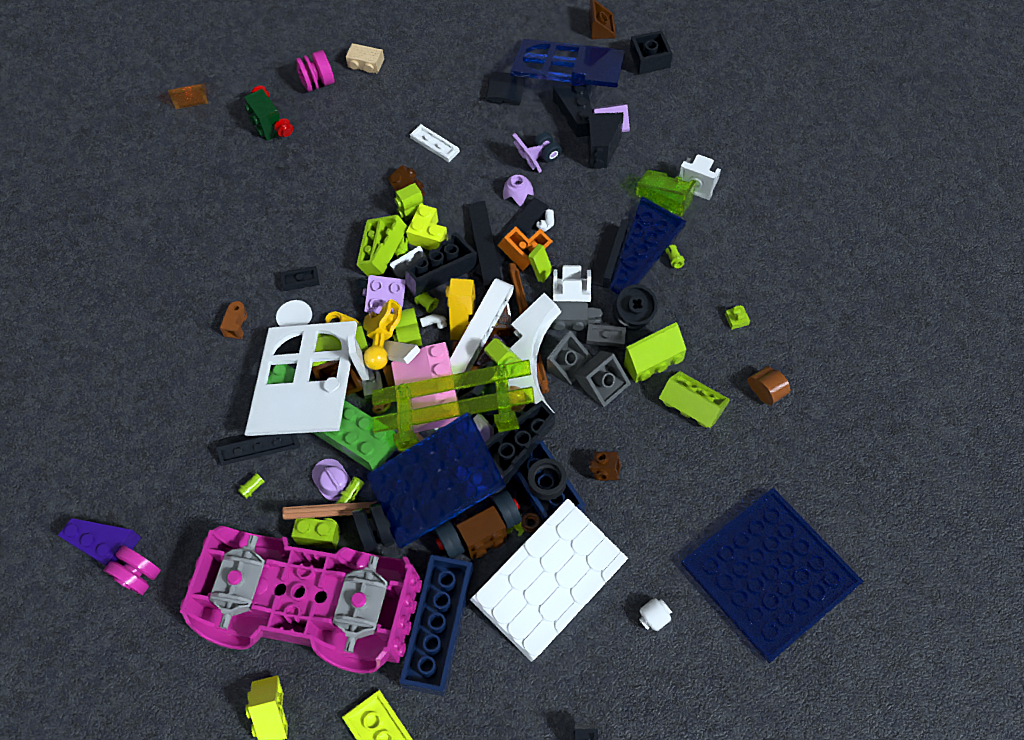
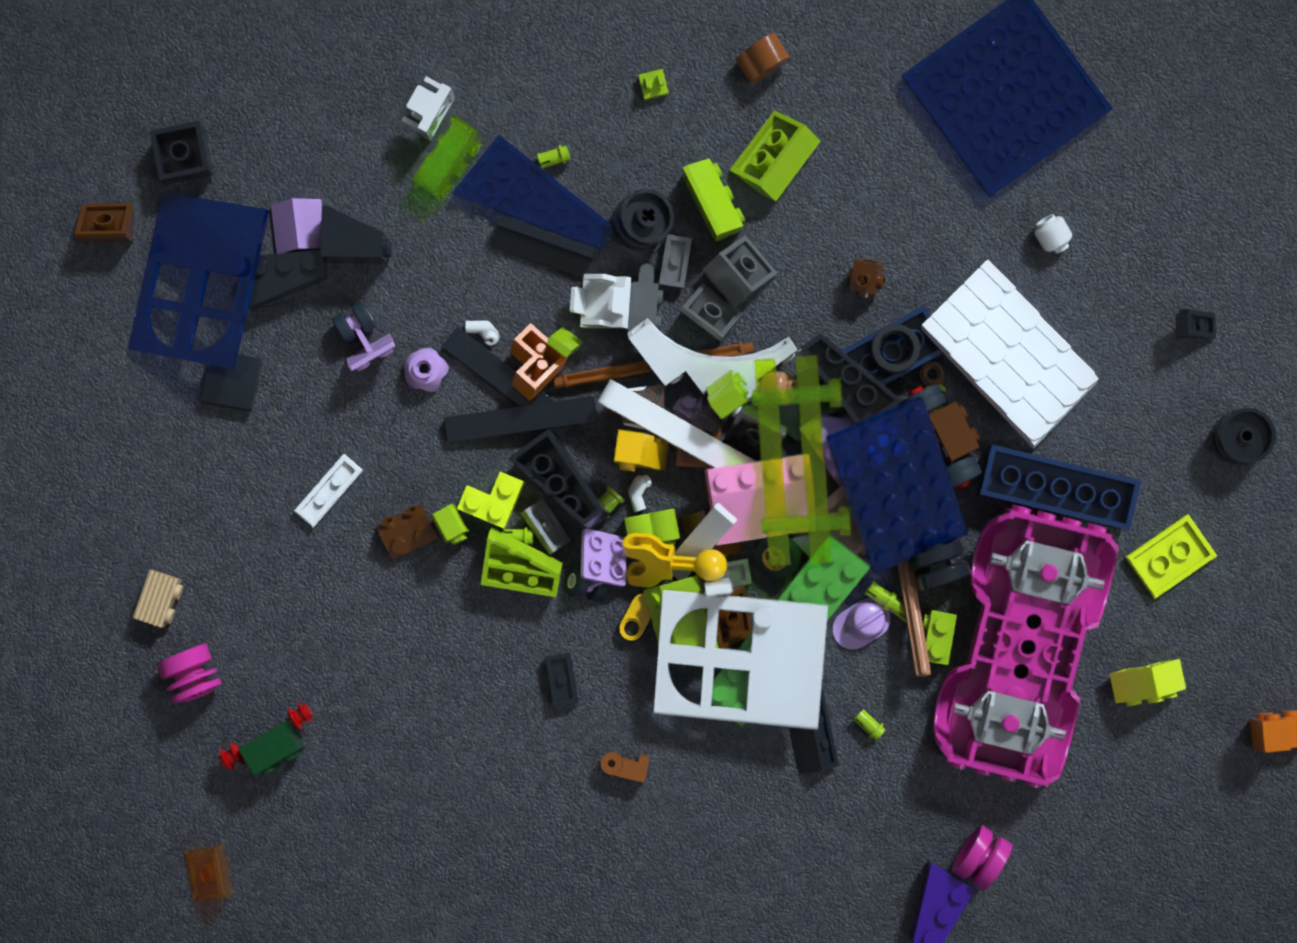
camera: 90 degrees left, 25 degrees up
white sticker [276,300,312,327] -> none

